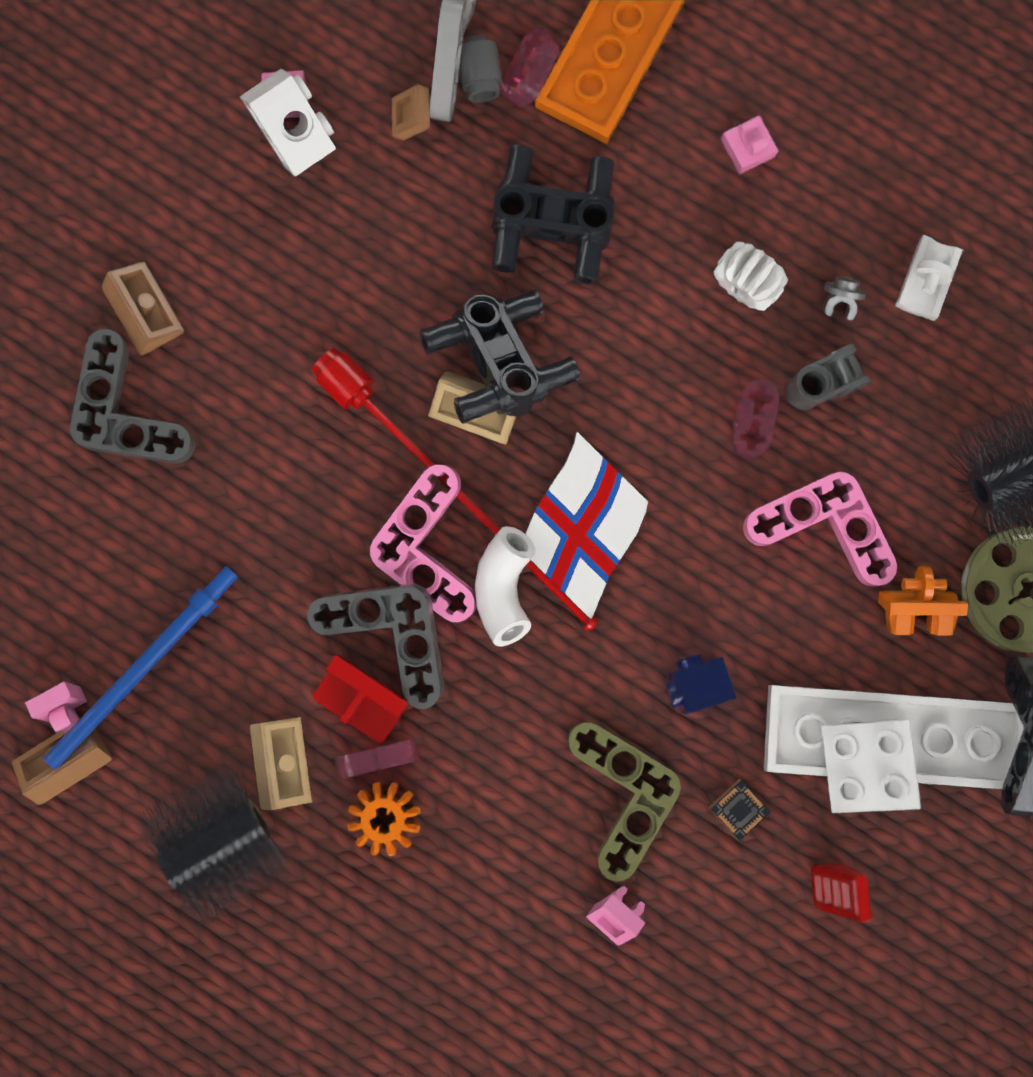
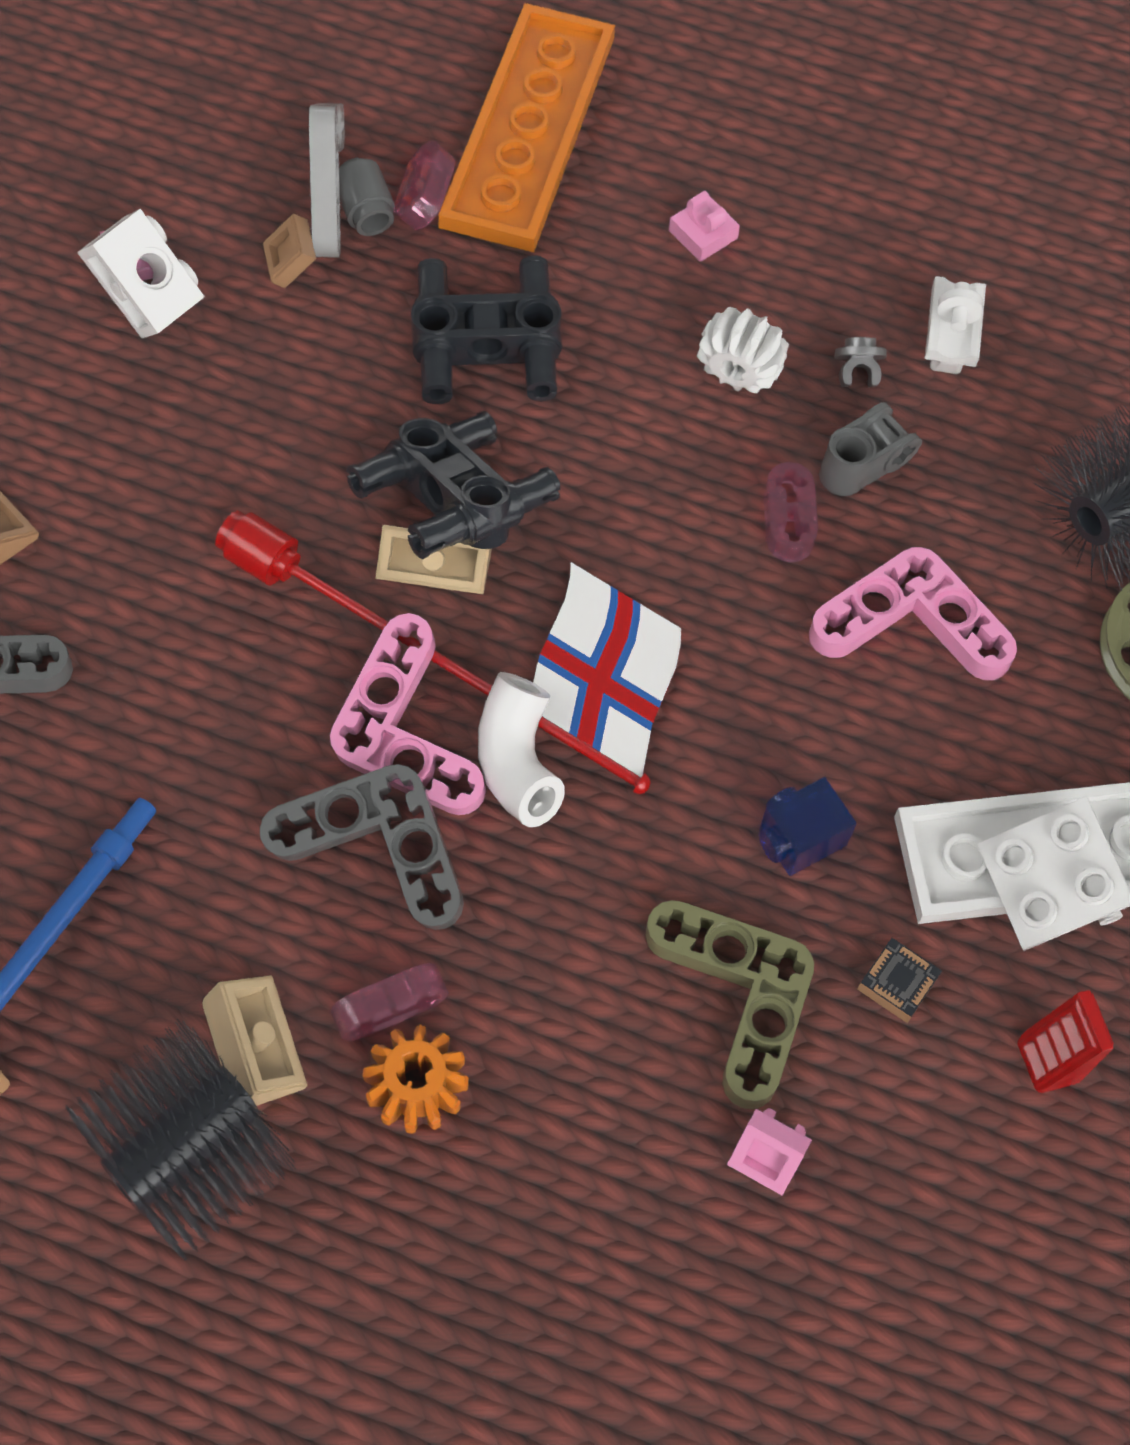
camera: 10 degrees left, 20 degrees down
red panel [312,655,409,743] -> none
orange hips [878,566,968,636] -> none

